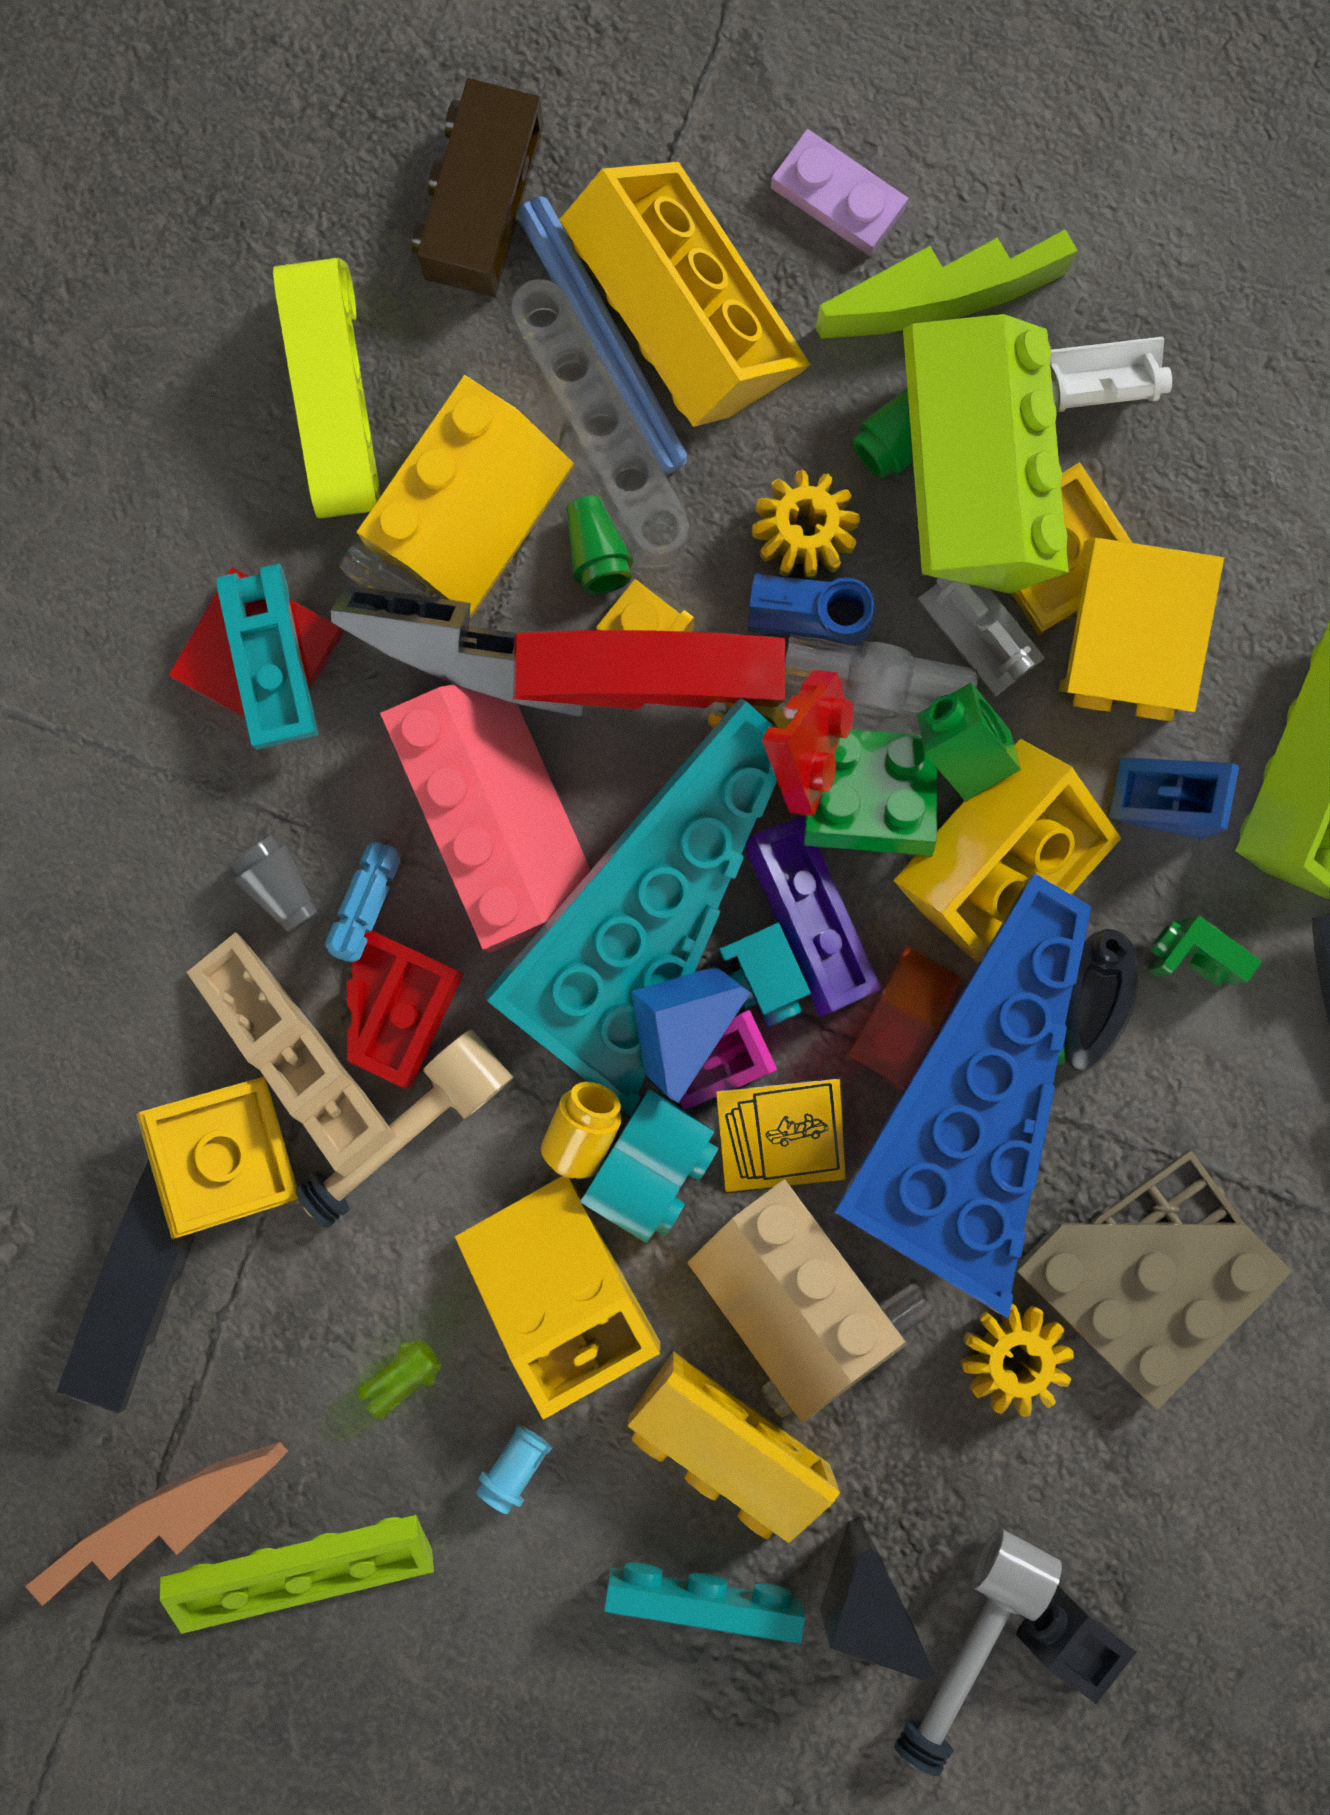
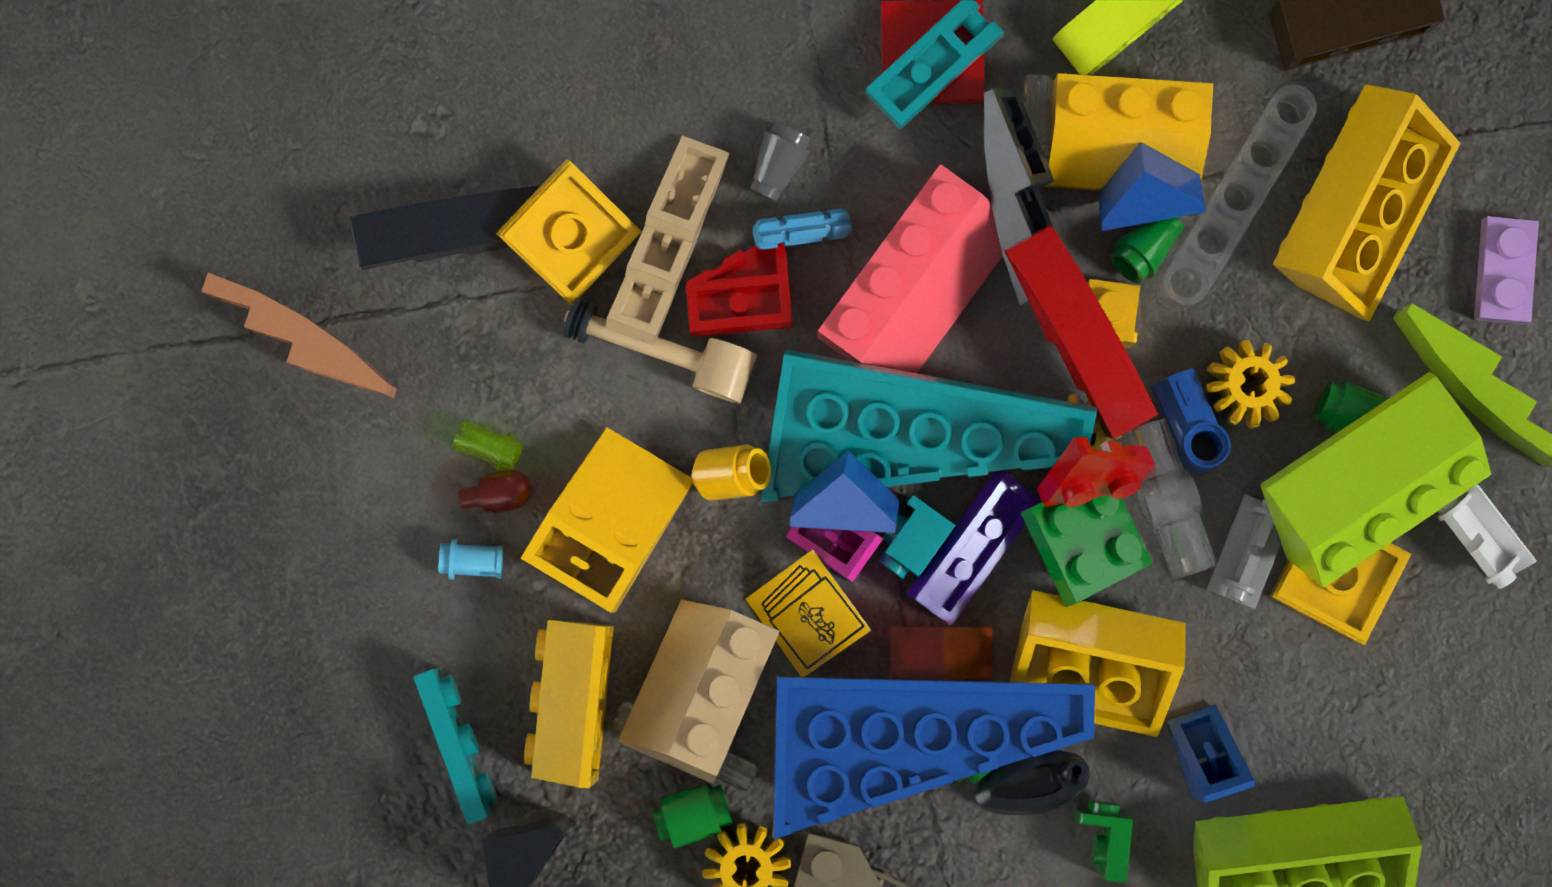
camera: 60 degrees right, 0 degrees up
lime plate [160,1515,434,1634] -> none
medium blue axle [518,196,687,476] -> none
teal brick [580,1089,719,1243] -> none
green brick [916,682,1021,801] -> none
yellow panel [1058,537,1224,722] -> none
none -> clear red cylinder [458,469,532,514]
none -> green brick [653,784,733,848]
none -> blue slope [1098,142,1206,231]

